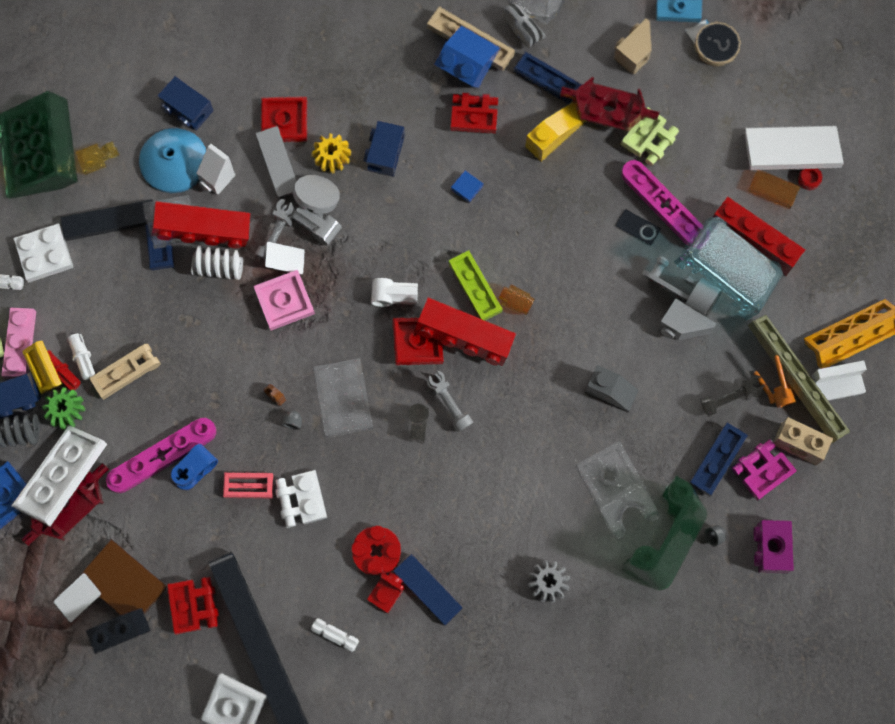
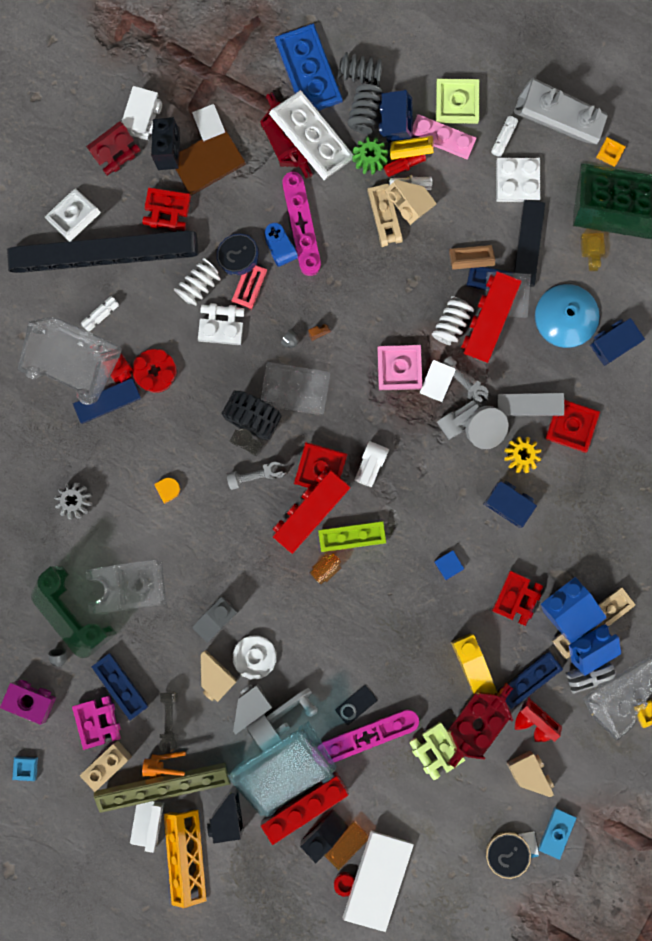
camera: 110 degrees right, 10 degrees up
white slope [197,144,235,195] -> none
none -> dark azure tile [12,756,38,781]
none -> clear windscreen [17,317,122,405]
none -> dark red plate [86,121,141,176]
none -> white brick [122,86,162,140]
none -> light orange tile [154,478,180,504]
none -> white piece [174,258,221,306]
none -> tan slope [201,650,237,702]
none -> black slope [207,785,244,844]
none -> black tile [217,233,259,275]
none -> black tyre [221,390,282,440]
none -> white tile [233,635,276,679]
none -> black slope [300,810,348,864]
none -> tan slope [385,180,437,225]
none -> medium nougat tile [449,245,495,270]
none -> red tile [515,697,562,742]
none -> blue brick [569,624,621,676]

